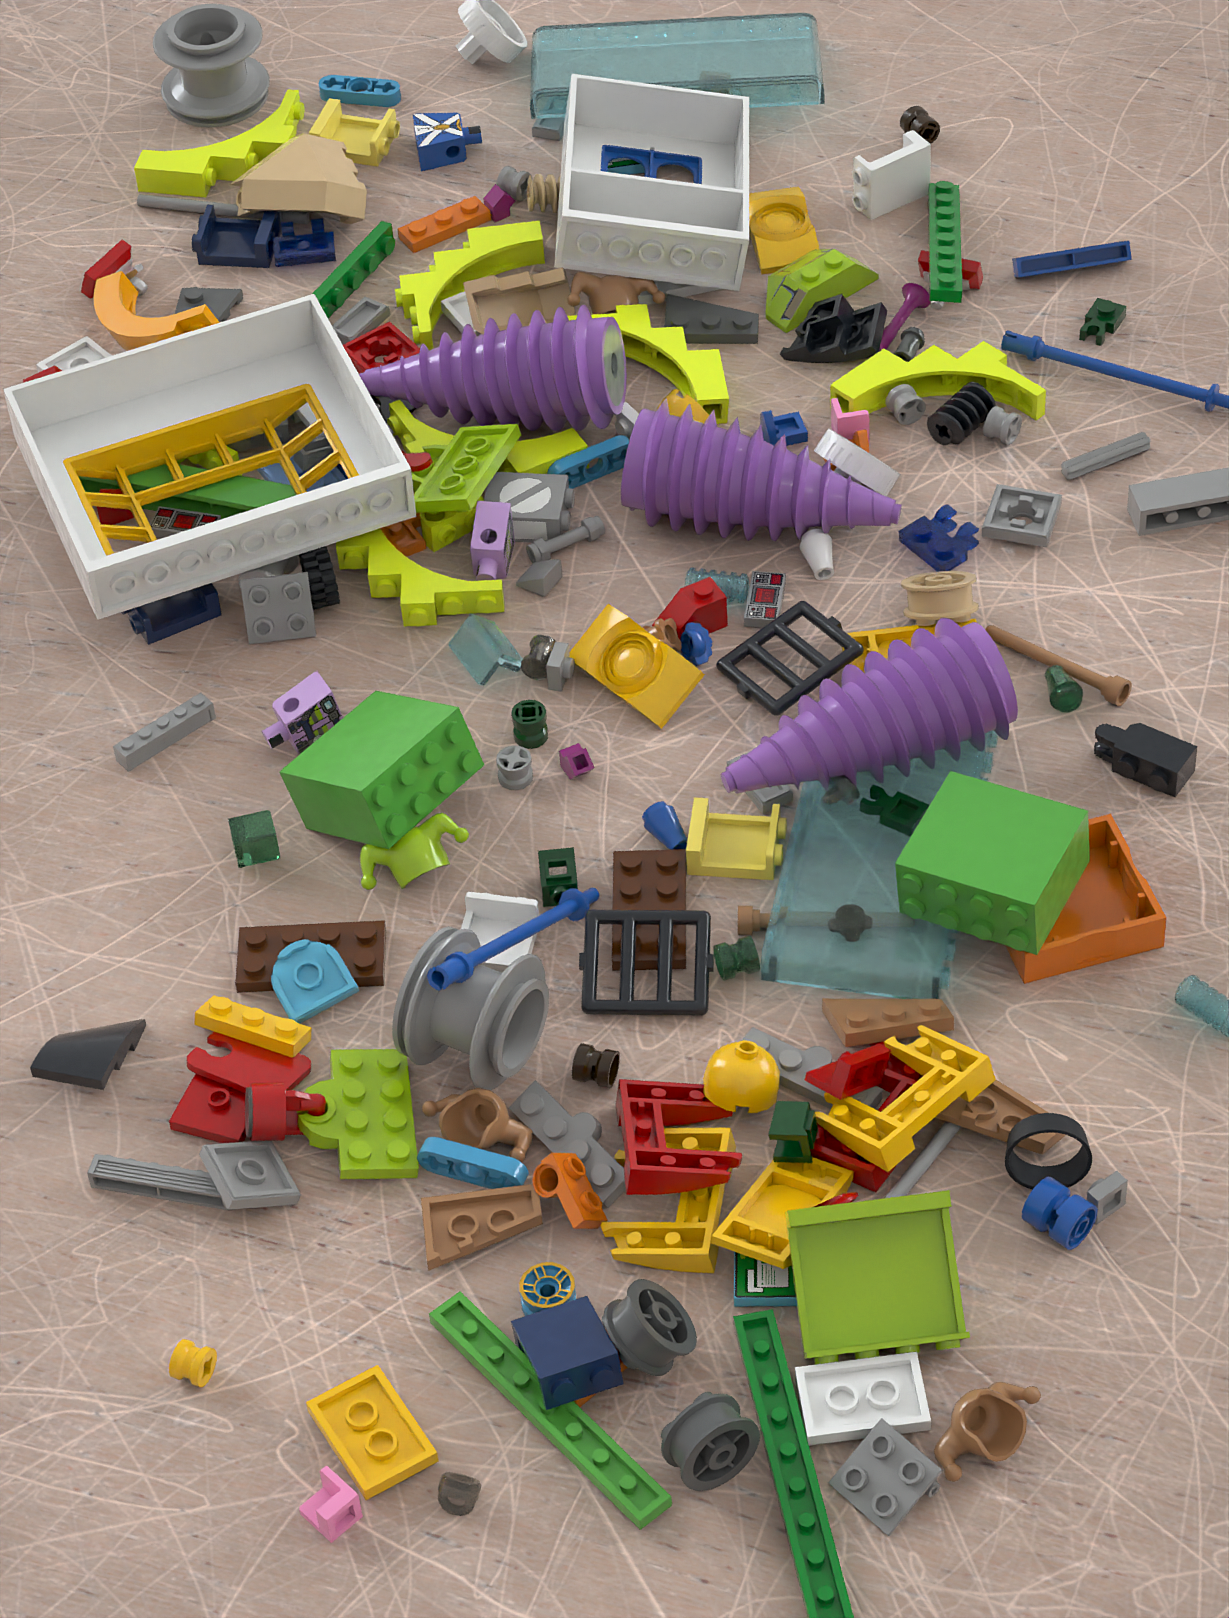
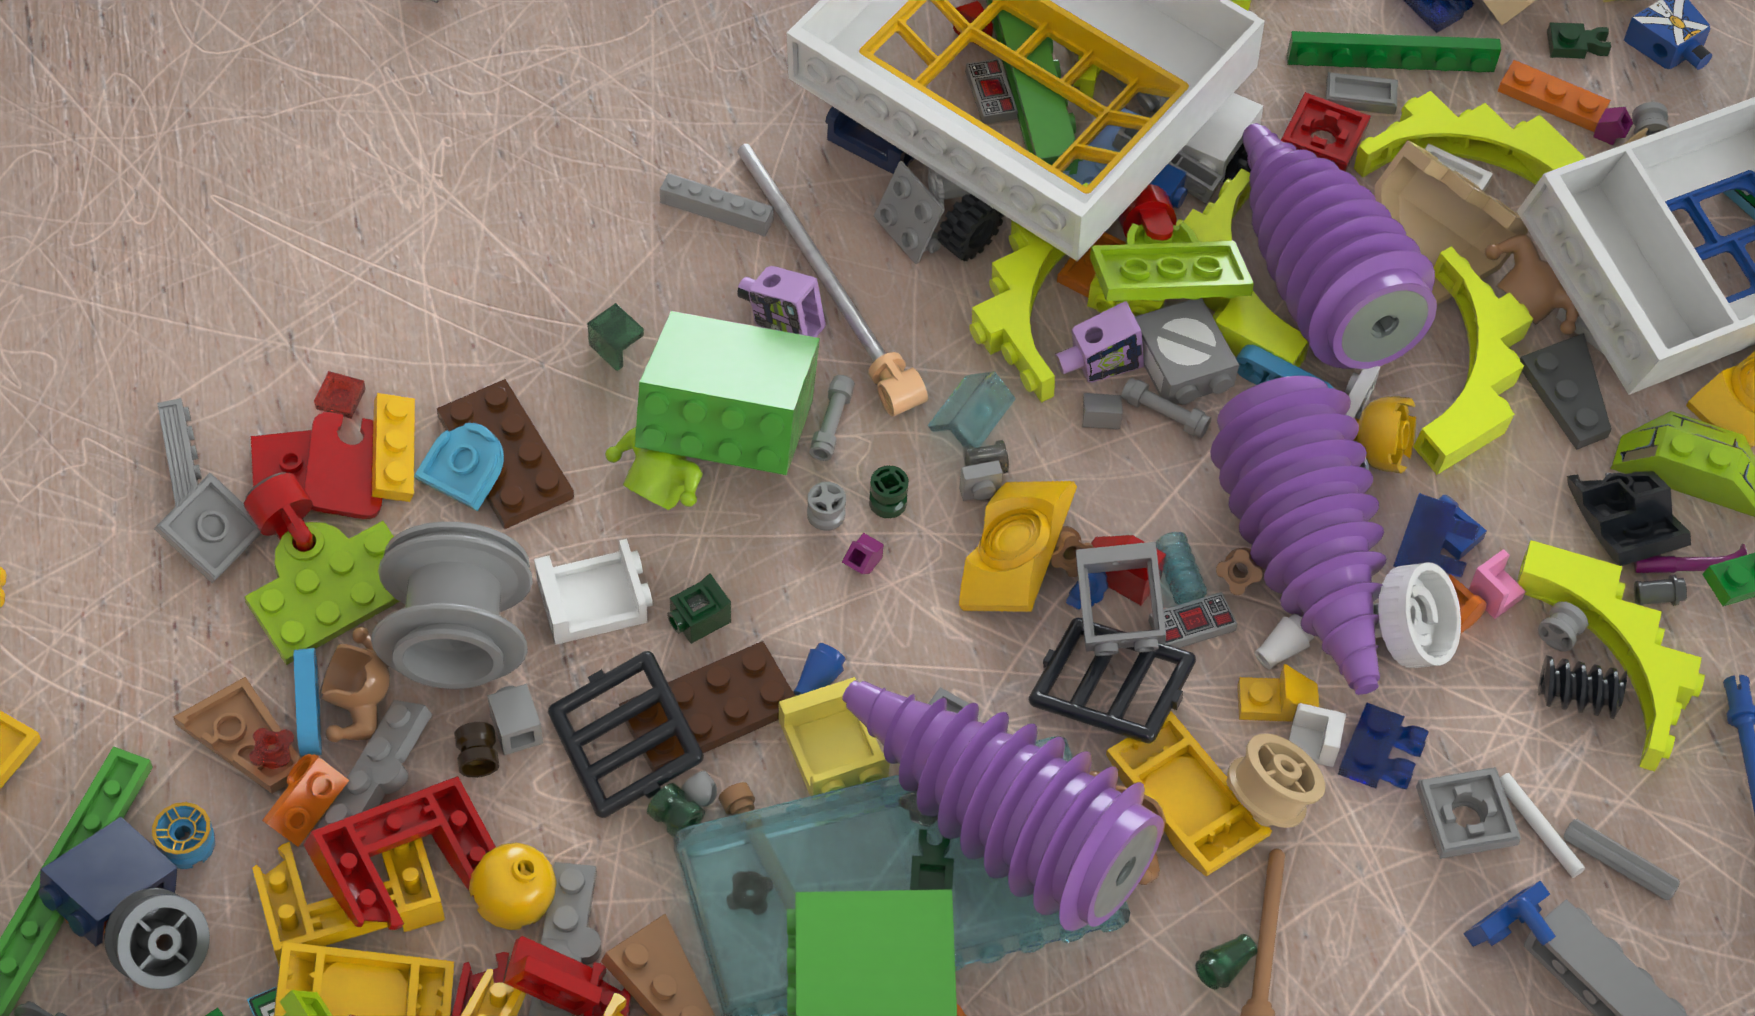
camera: 55 degrees right, 10 degrees up
black slope [30,1019,146,1090] -> none
blue bar [427,888,600,990] -> none
dark green window [768,1101,818,1163] -> none
light grey wheel [983,406,1022,445] -> none
none -> clear red plate [249,728,294,769]
none -> clear red plate [314,371,366,419]
none -> light grey brick [487,684,543,756]
none -> light grey hinge [681,771,717,807]
none -> flat silver piece [737,144,928,417]
none -> light grey window [1076,542,1166,656]
none -> medium nougat brick [1216,547,1263,595]
none -> yellow slope [1237,664,1319,722]
none -> white panel [1289,703,1346,767]
none -> clear blue plate [1393,493,1480,577]
none -> blue plate [1463,881,1556,947]
none -> white bar [1500,773,1585,878]
none -> dark green plate [1547,22,1611,59]

